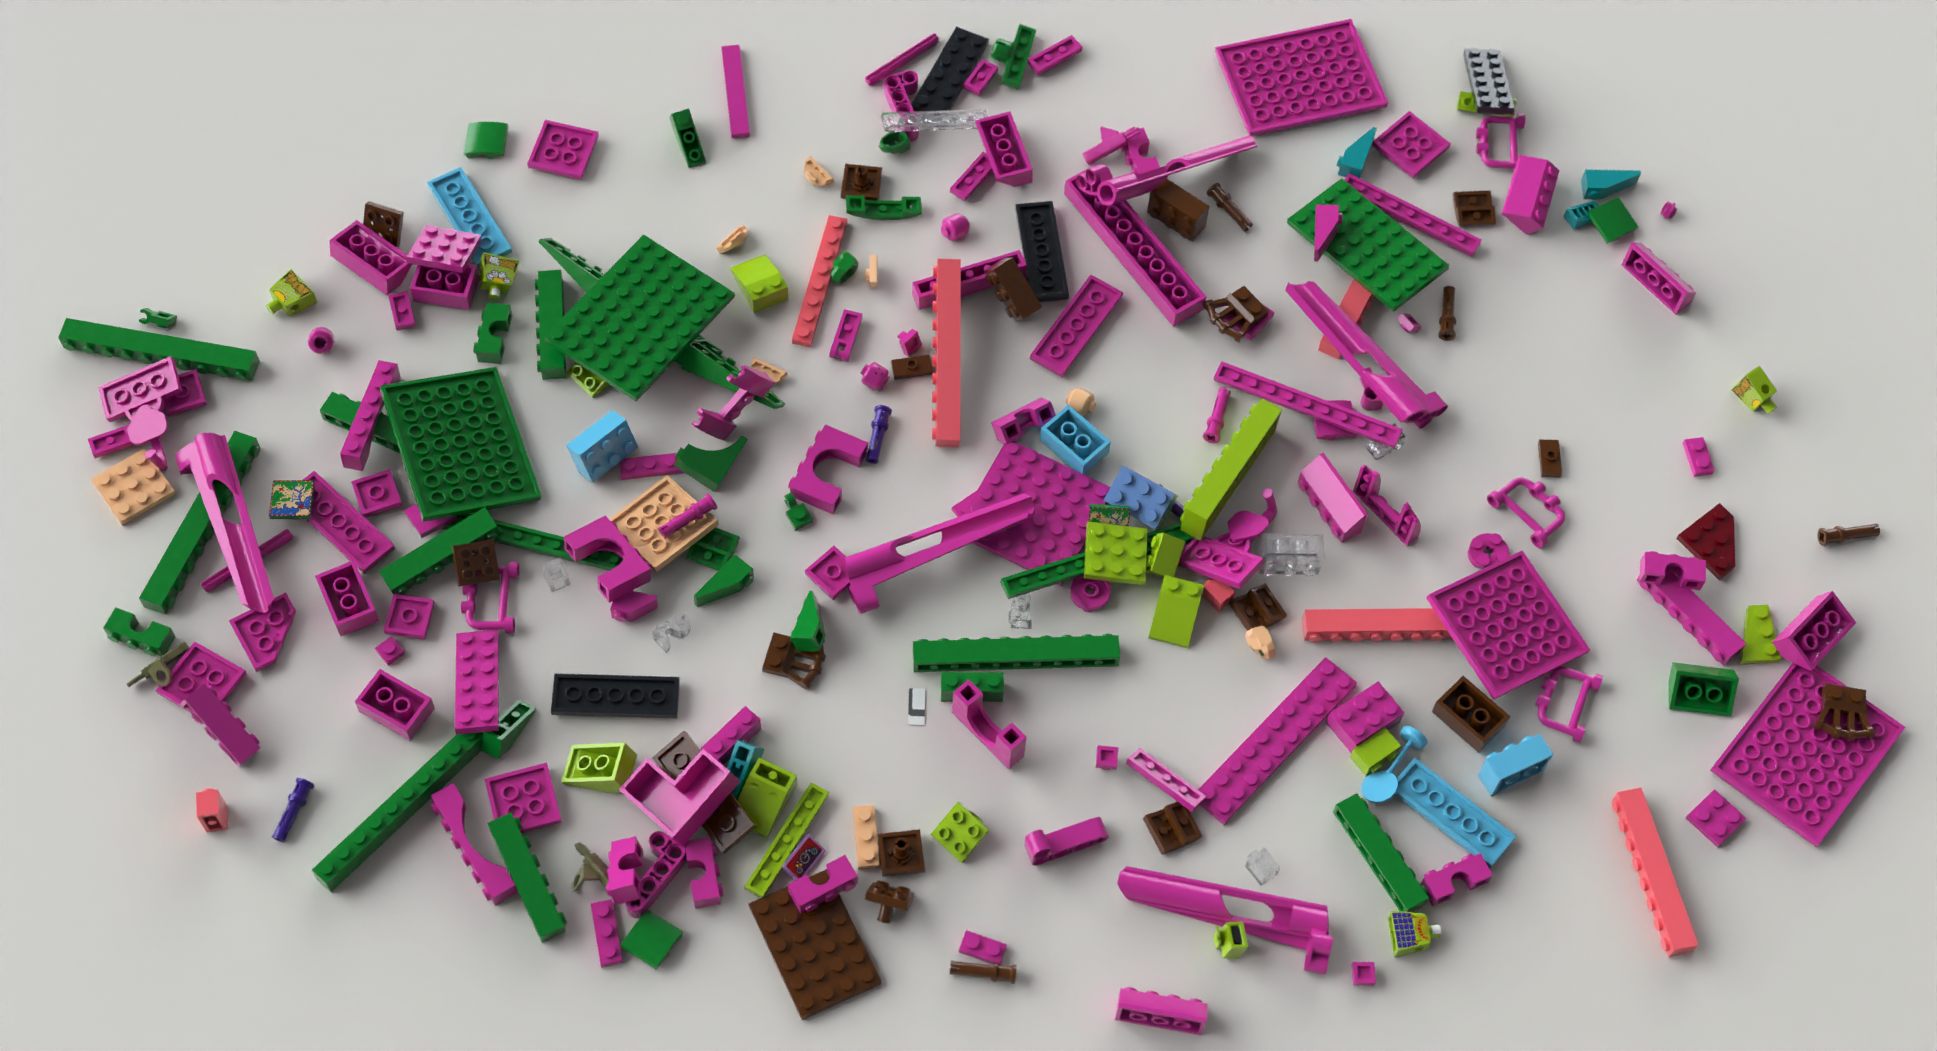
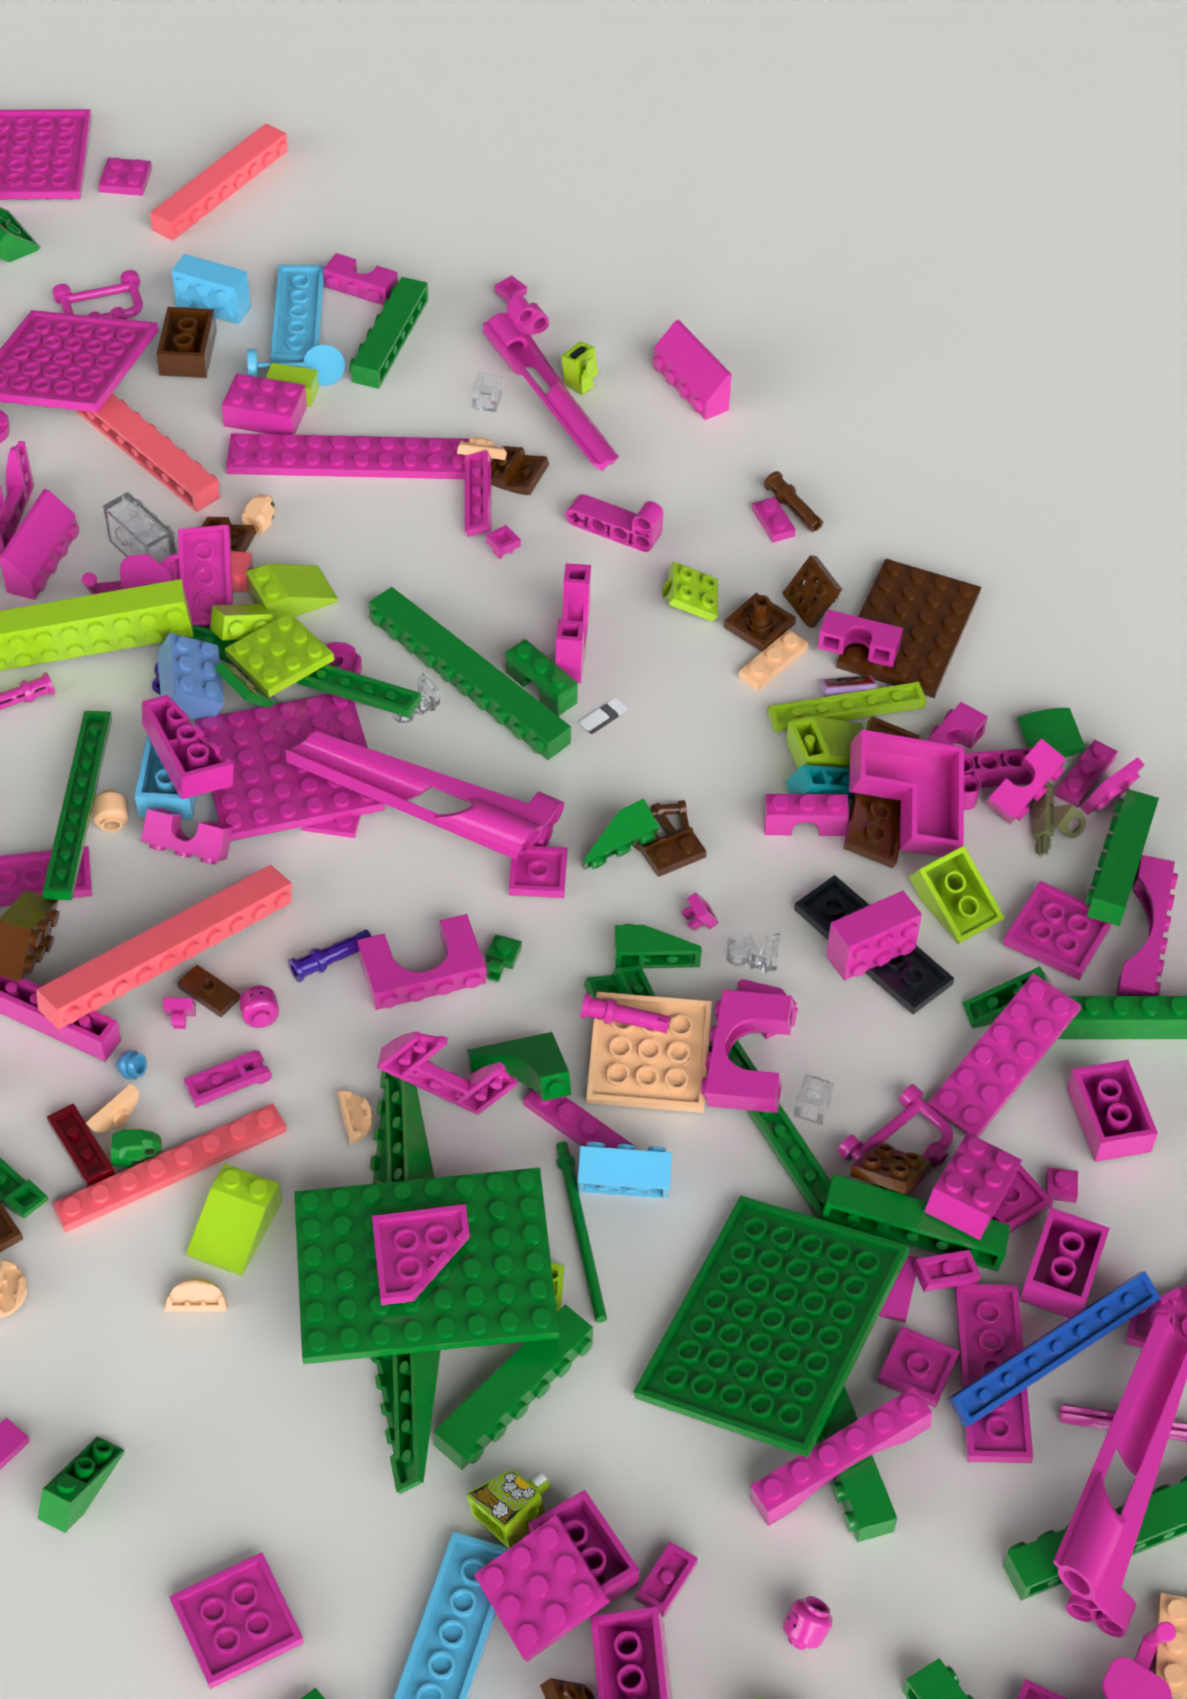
camera: 130 degrees left, 10 degrees down
tile [269,480,315,519] -> none
green arch [473,302,512,364] -> none
torso [1387,911,1441,957] -> none
none -> green plate [43,711,112,900]
none -> dark red plate [47,1103,115,1187]
none -> dark azure plate [115,1050,147,1080]
none -> dark pink wedge [142,695,234,800]
none -> dark pink plate [372,1204,470,1306]
none -> light nougat plate [457,438,507,460]
none -> green bar [556,1142,607,1323]
none -> dark pink tile [681,893,719,930]
none -> dark pink brick [826,890,922,981]
none -> dark pink plate [912,1250,981,1292]
none -> dark pink brick [924,1132,1022,1240]
none -> blue plate [948,1271,1161,1427]
none -> dark pink plate [1081,757,1145,815]

